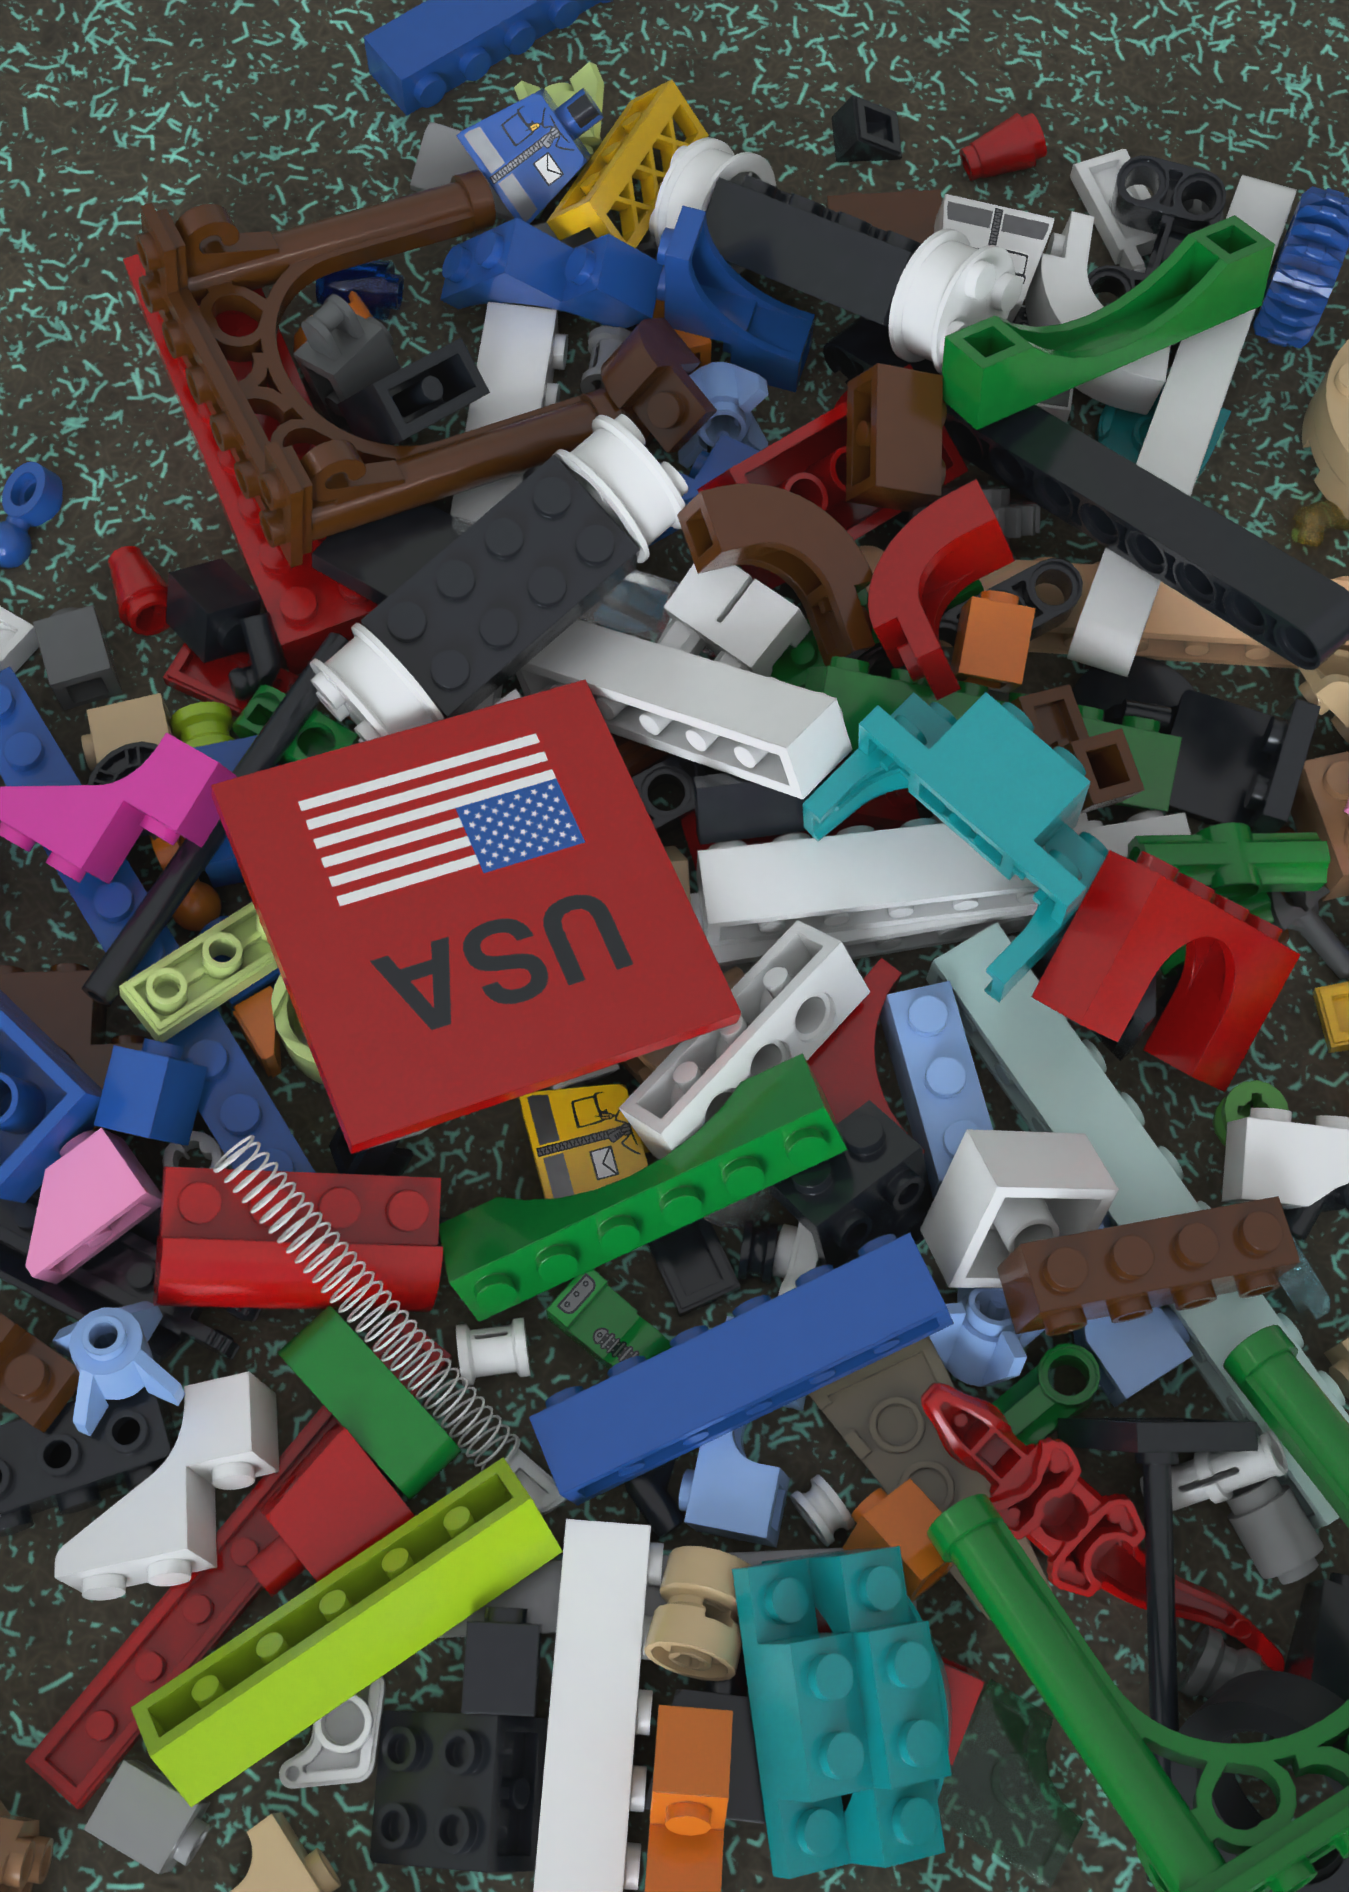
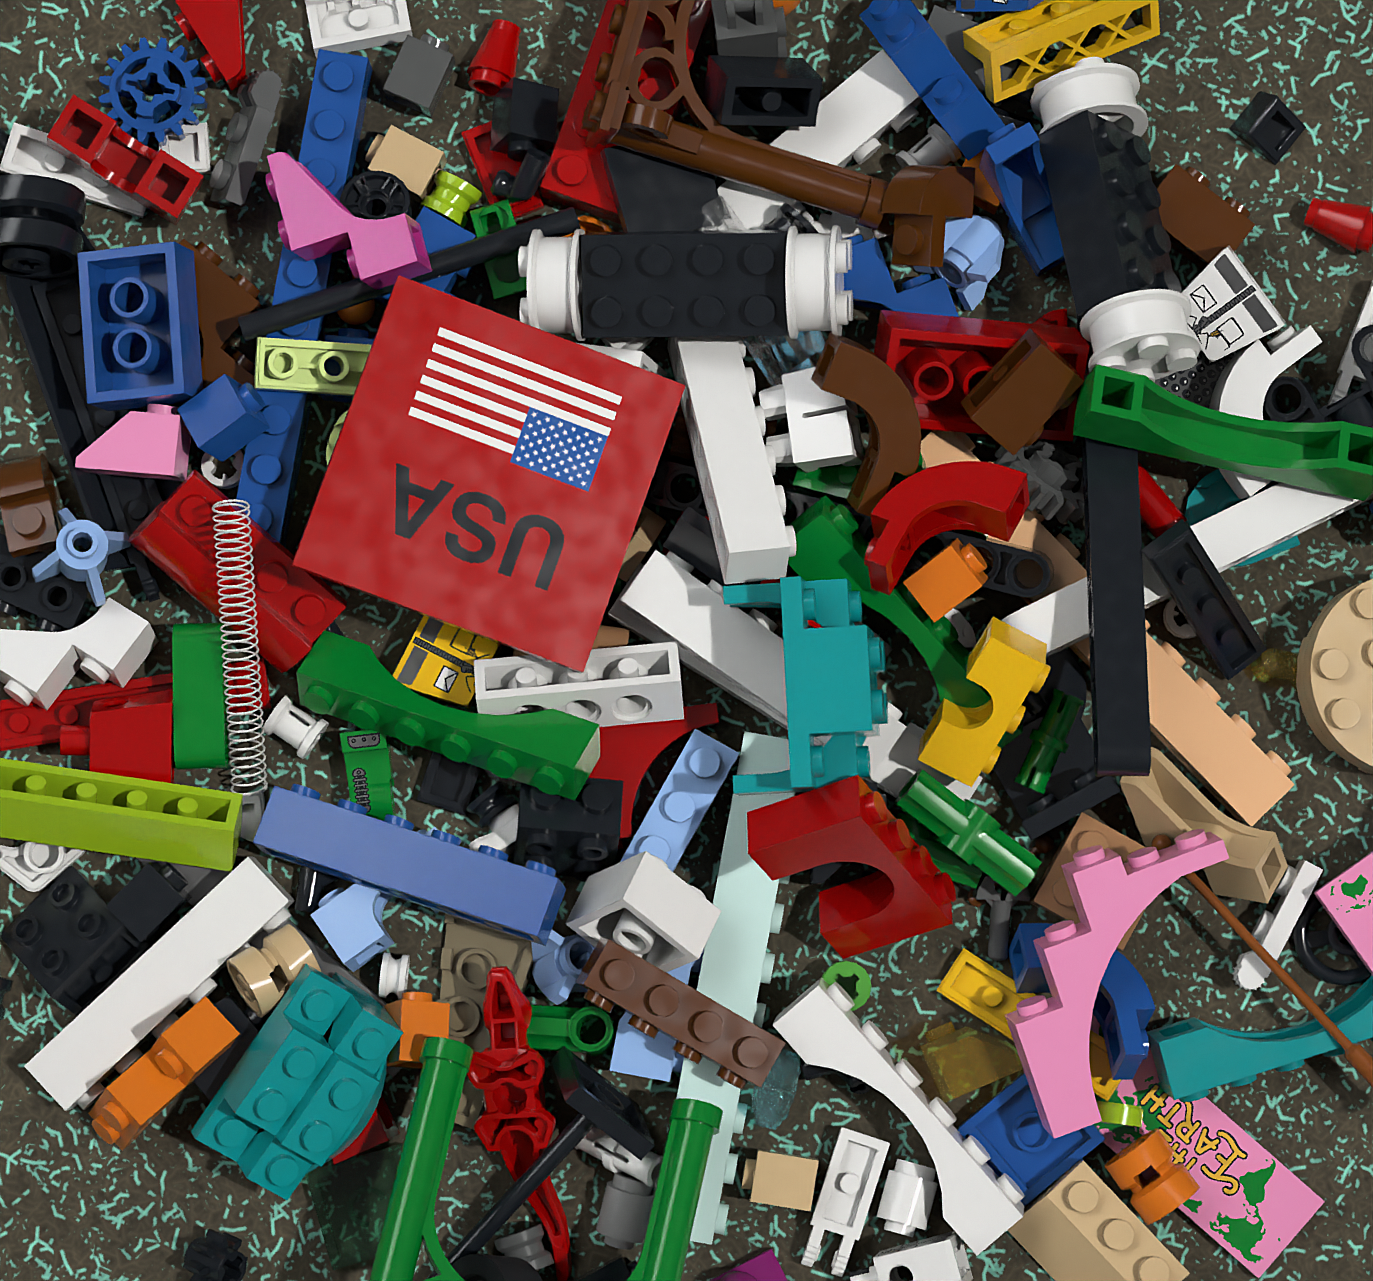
camera: 45 degrees right, 15 degrees up
orange slope [233,986,281,1078] -> none
reddish brown brick [1010,684,1145,814] -> none
none -> yellow arch [917,617,1050,787]
none -> green pin [1014,689,1084,795]
none -> black tile [1141,519,1268,680]

